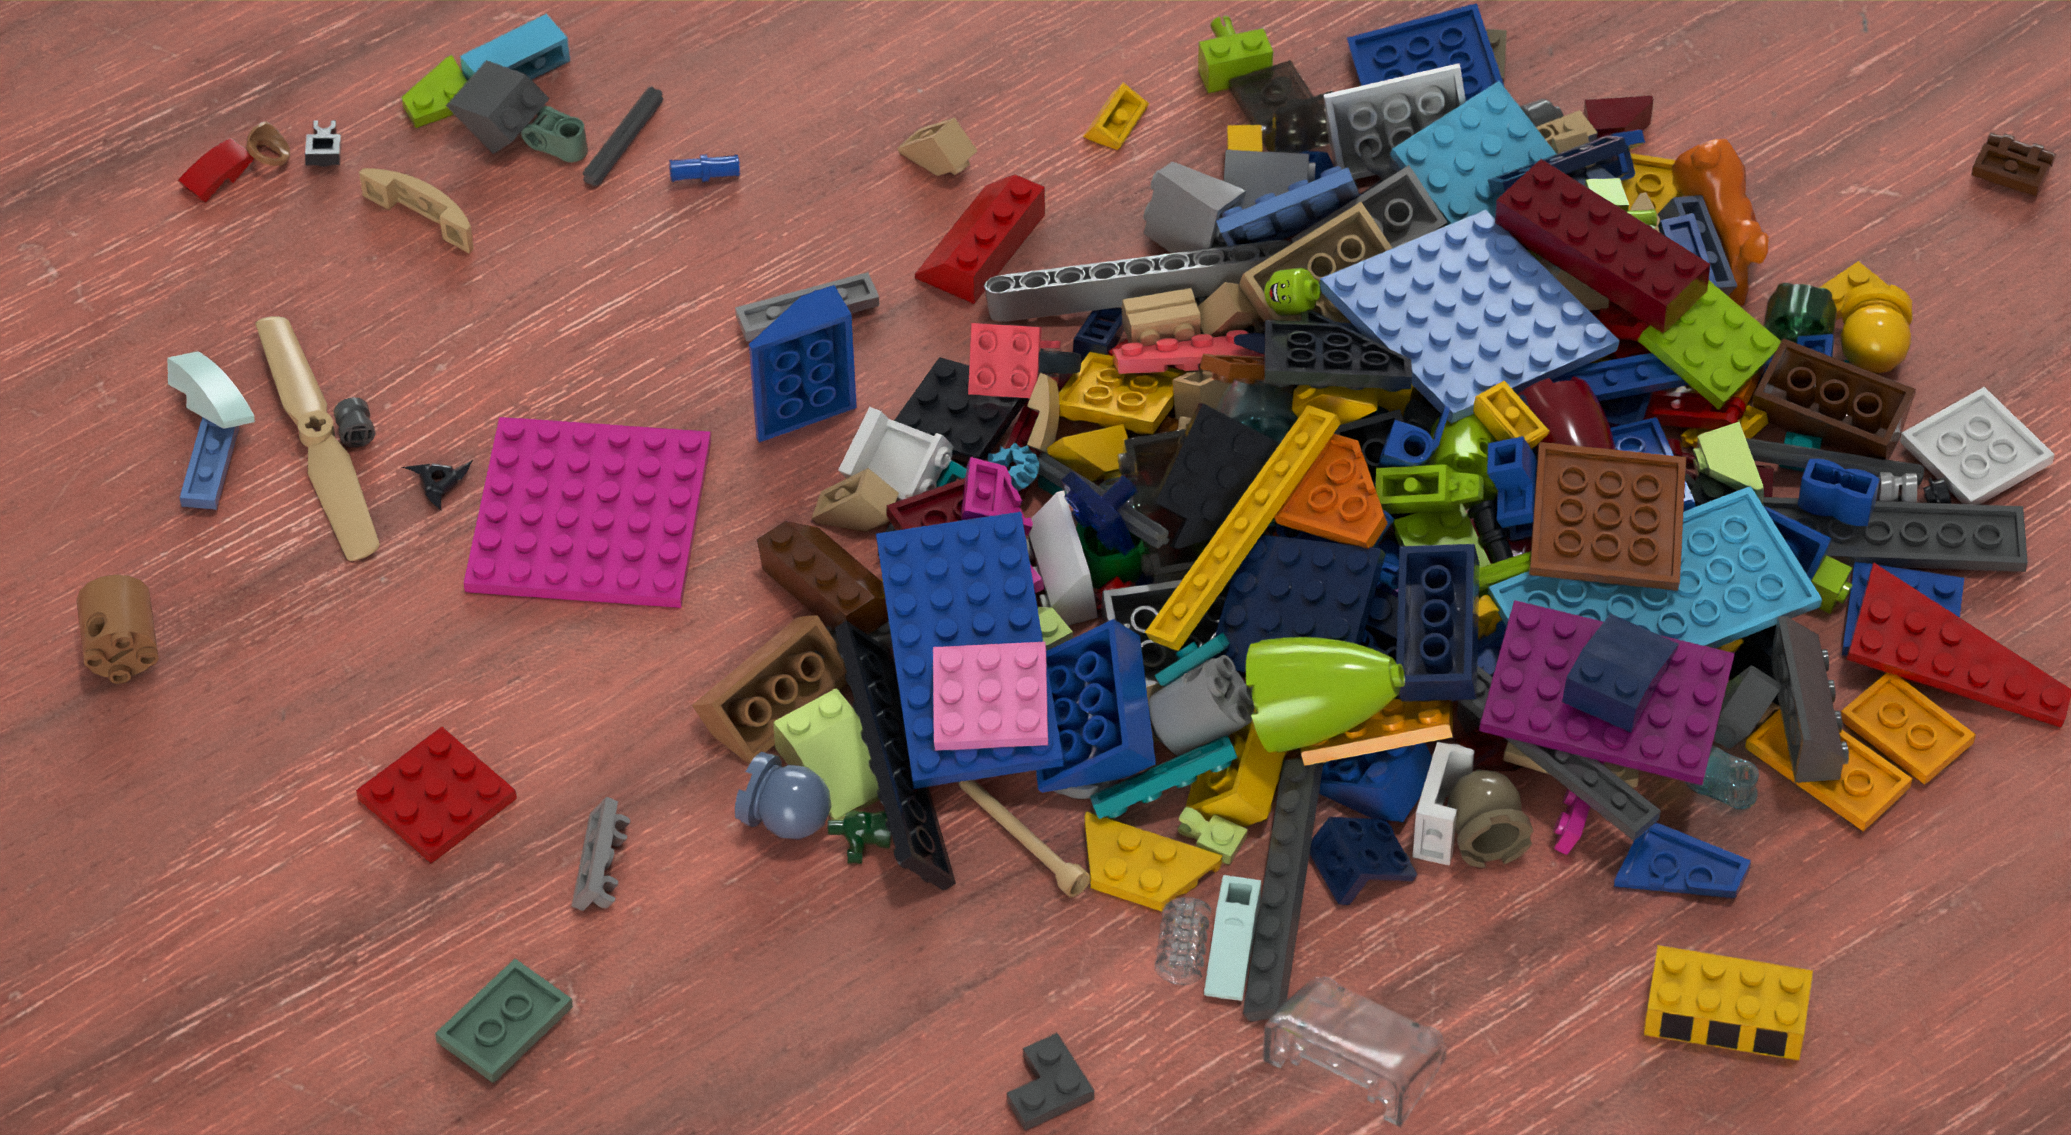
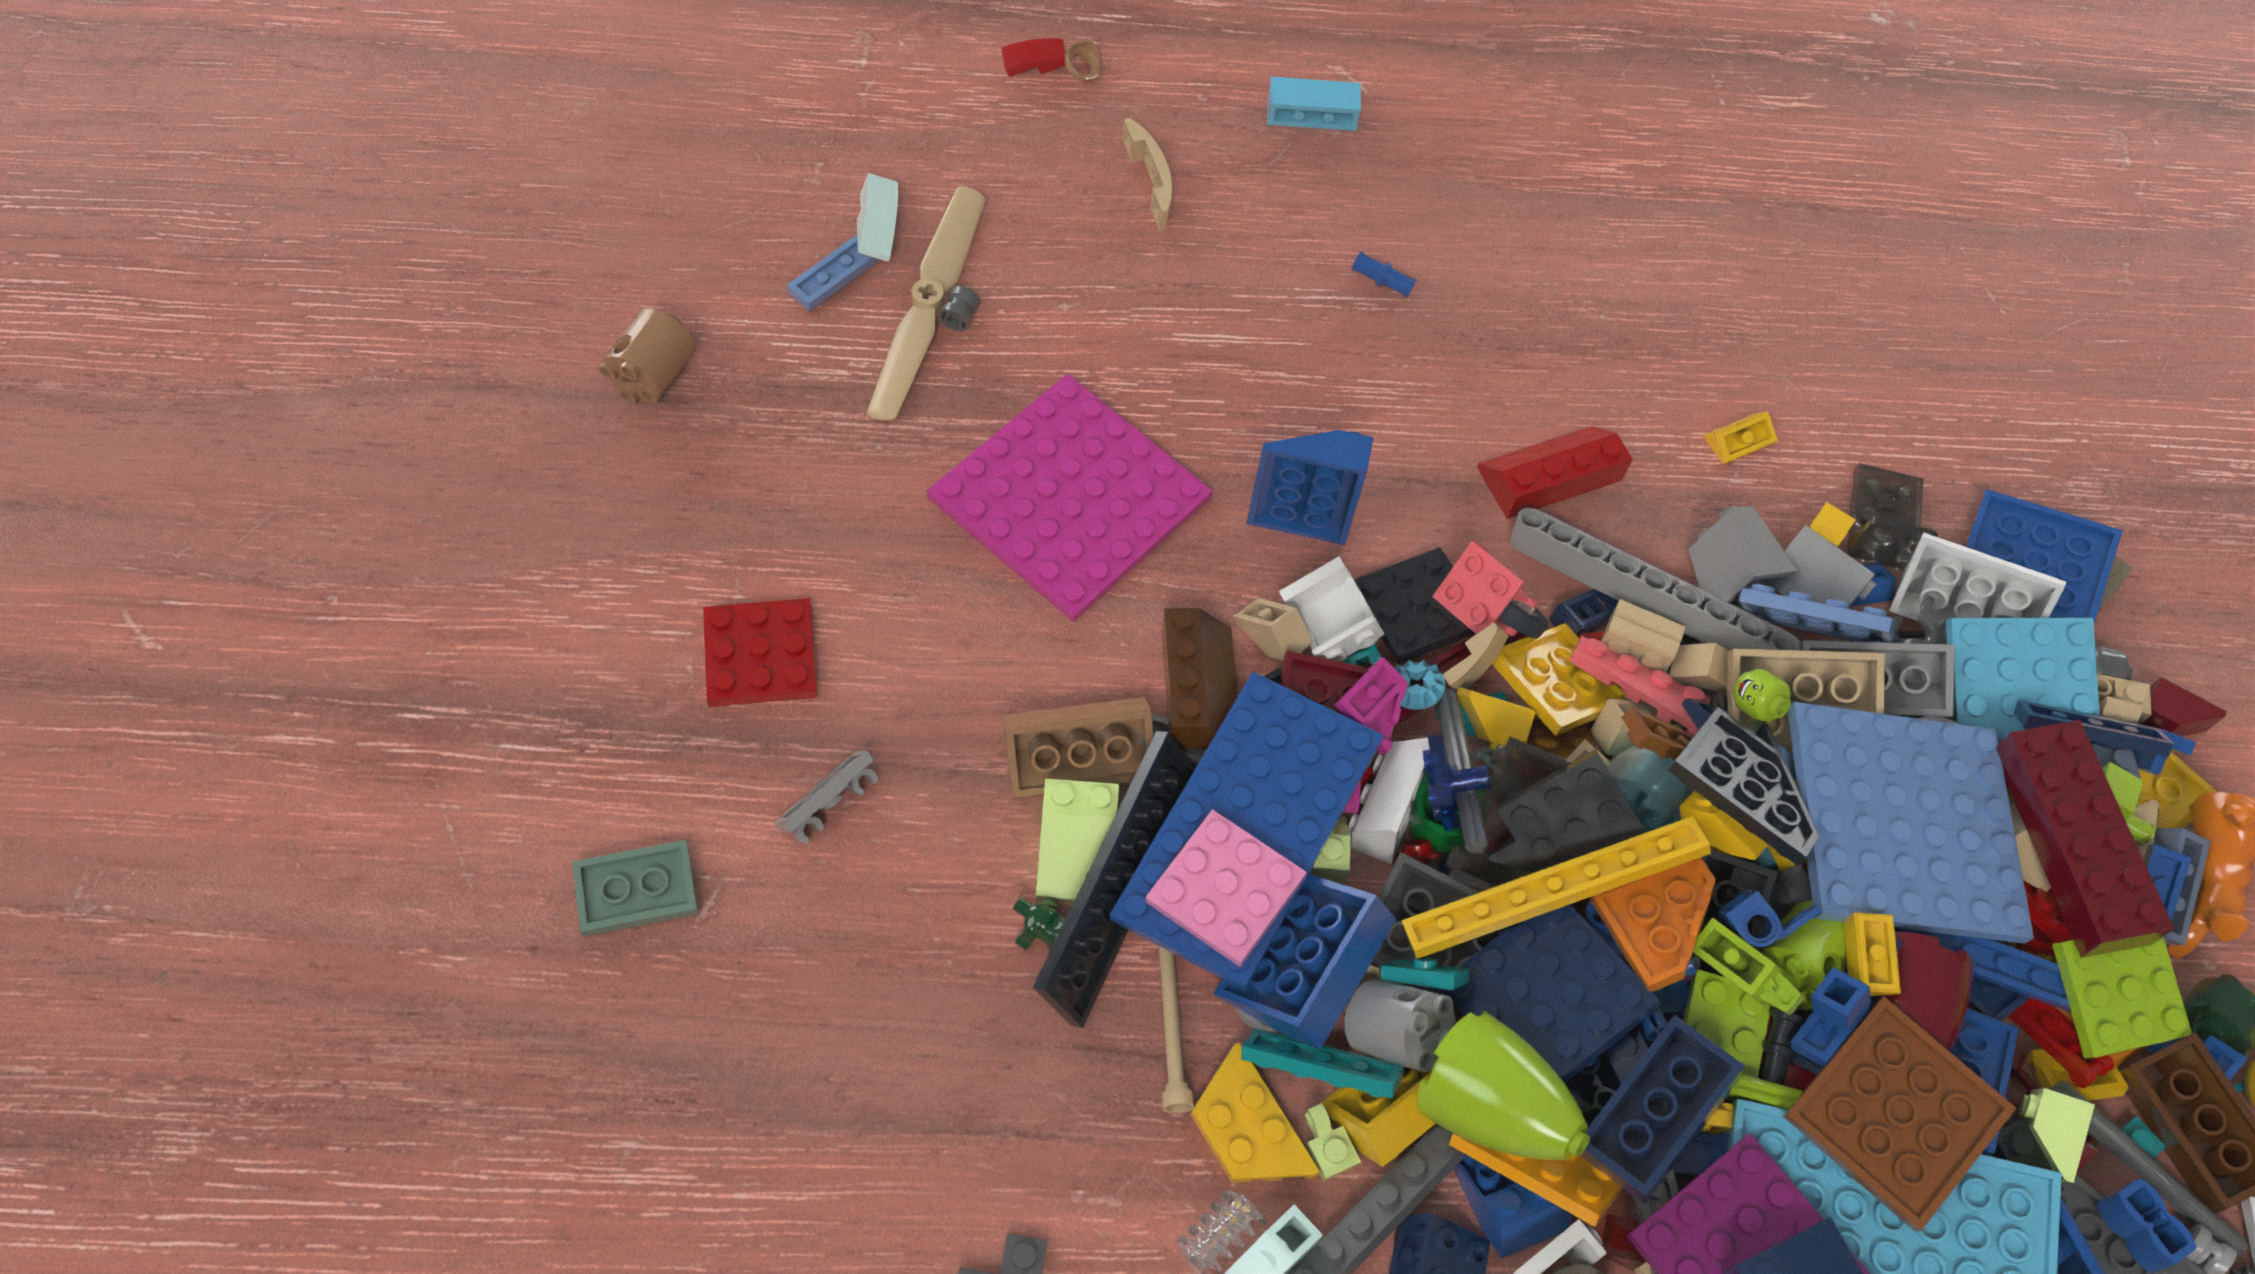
camera: 30 degrees right, 10 degrees up
plate [305,120,341,167] -> none
lime wing [401,55,467,128] -> none
black piece [401,460,473,511] -> none
dark grey slope [445,61,550,154] -> none
sand green piece [521,106,588,162] -> none
dark grey axle [583,87,663,186] -> none
light grey plate [735,272,880,342] -> none
sand blue tile [735,752,832,840] -> none
tan slope [897,118,977,176] -> none
lime brick [1198,16,1273,93] -> none

